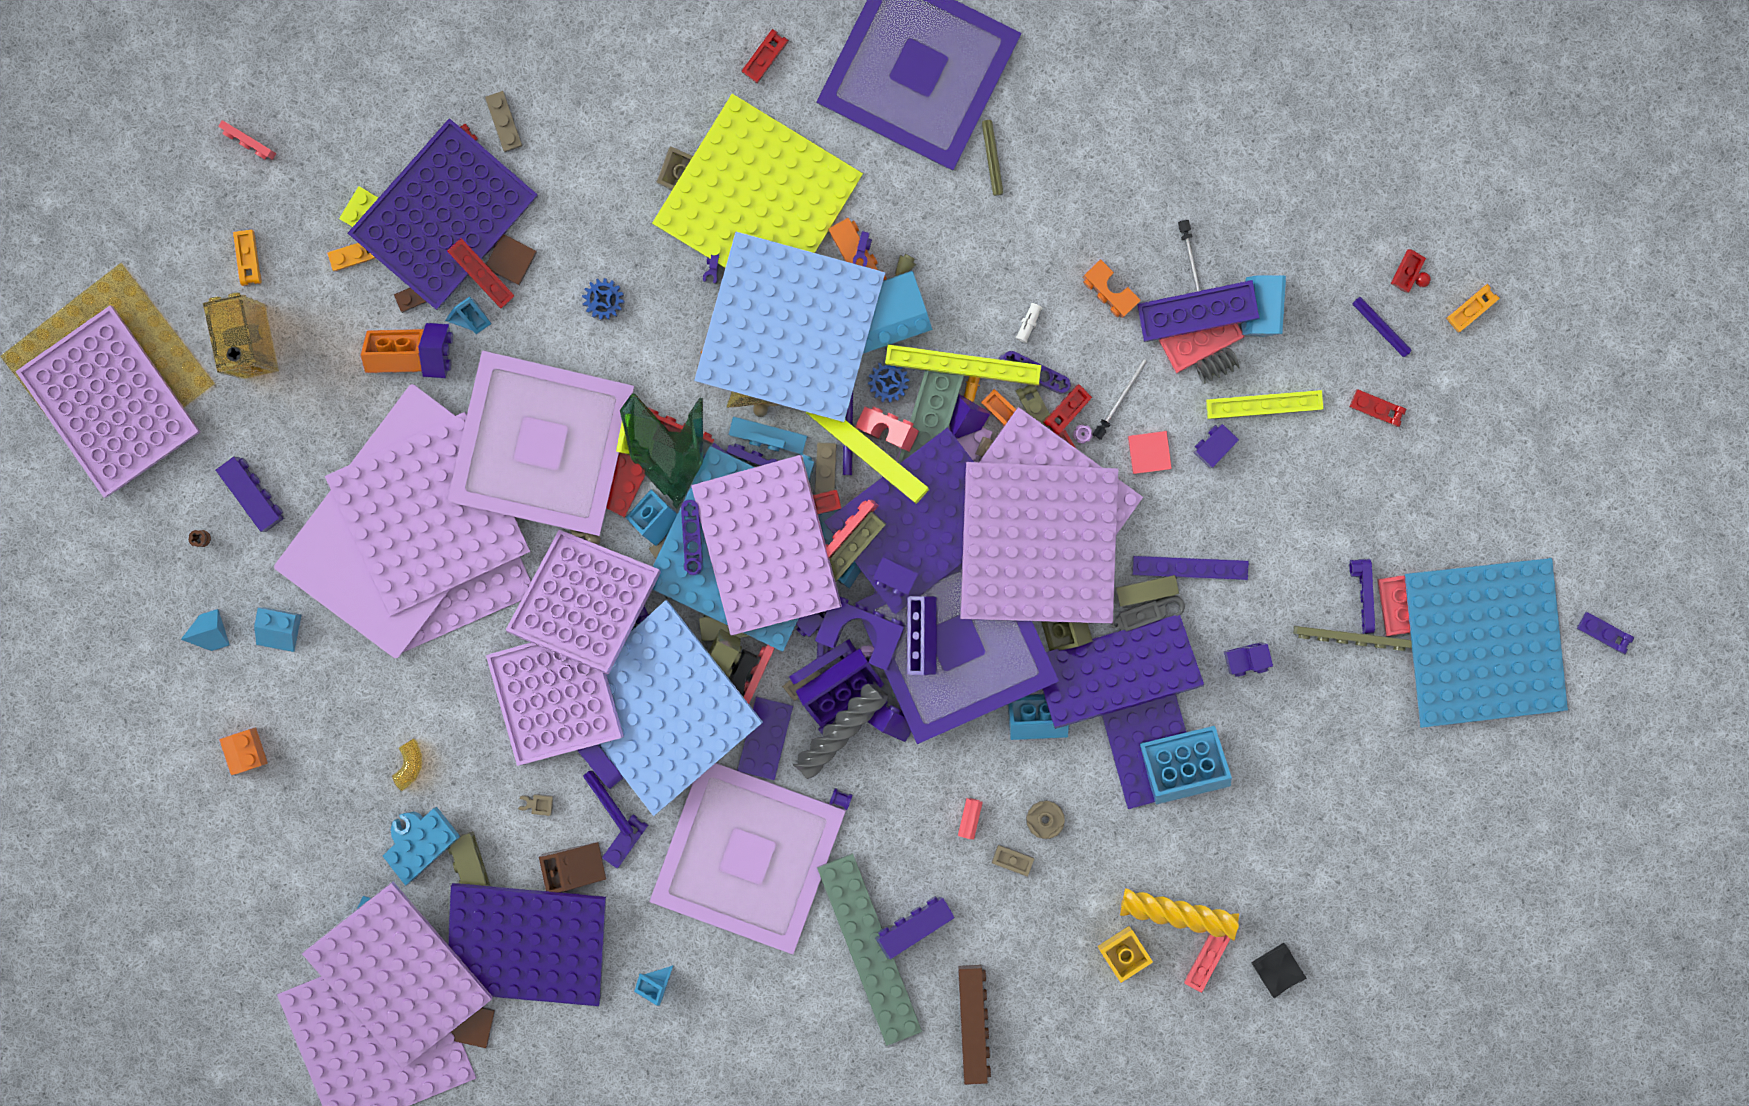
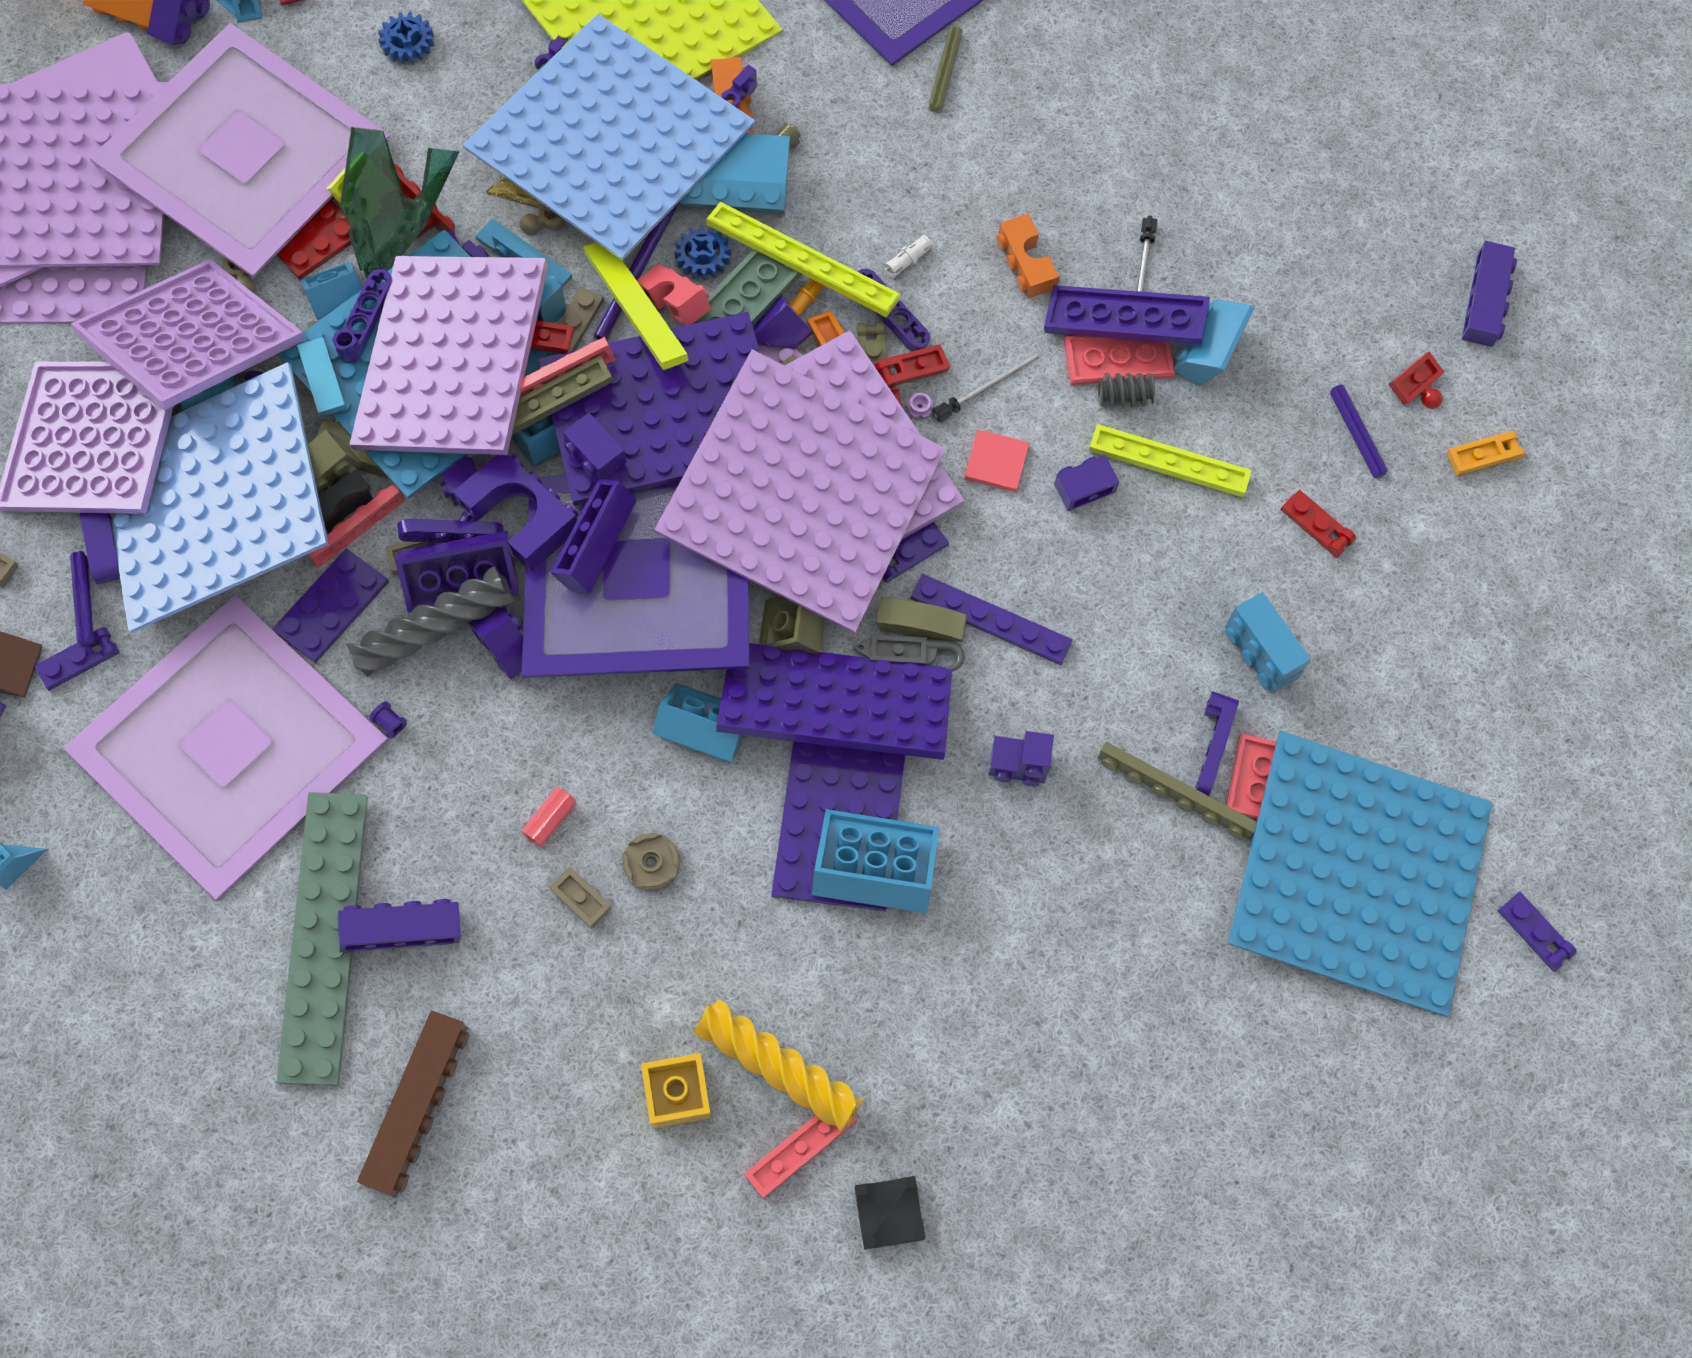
camera: 15 degrees right, 20 degrees down
none -> medium azure tile [297,337,347,417]
none -> dark purple plate [883,522,949,583]
none -> dark azure piece [1225,592,1311,693]
none -> dark purple brick [1461,240,1517,347]

